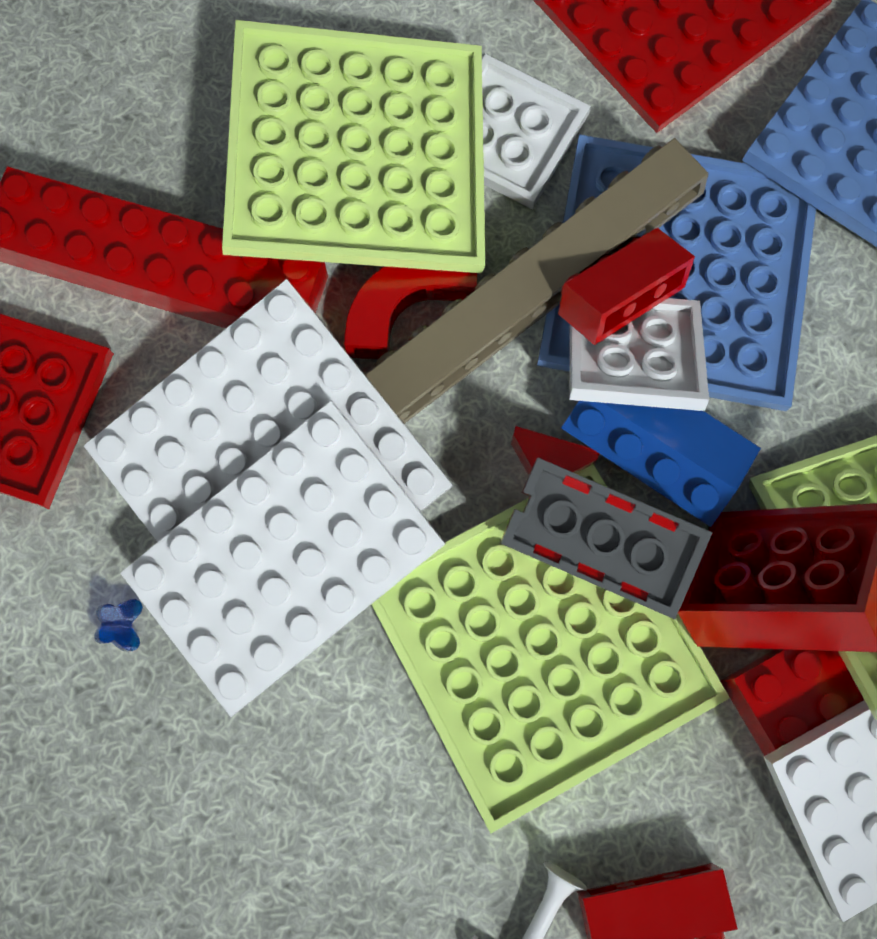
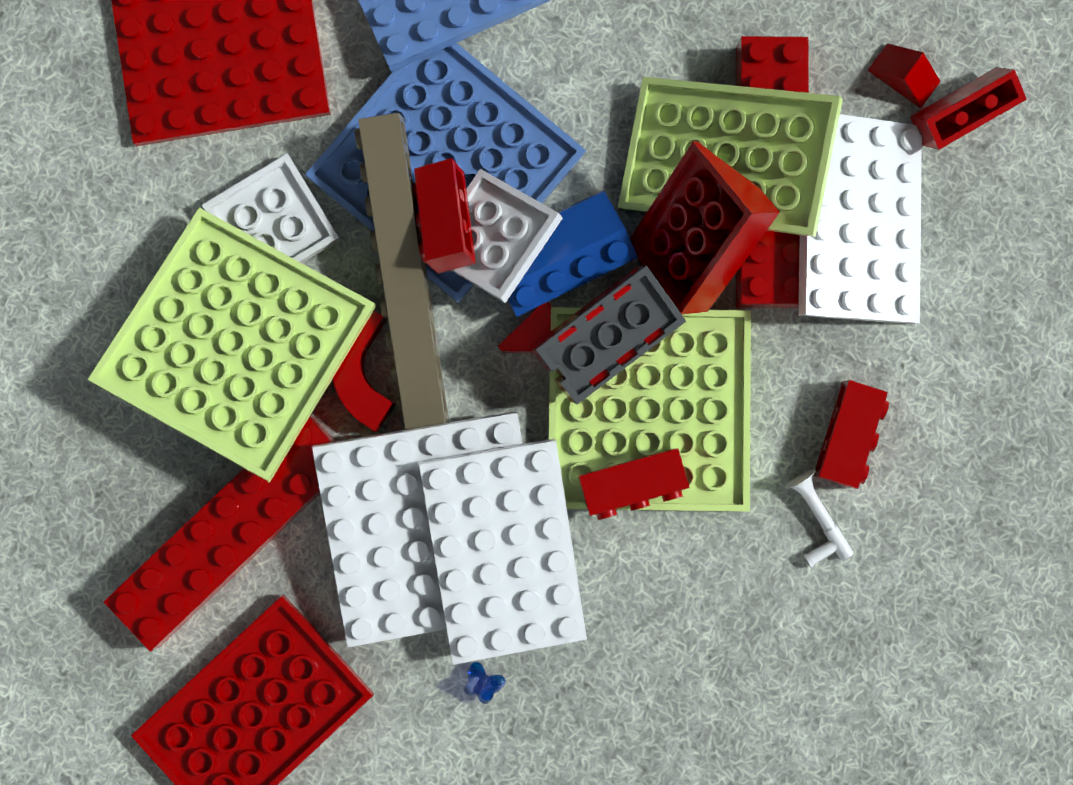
camera: 65 degrees left, 10 degrees up
none -> red brick [578,448,690,520]

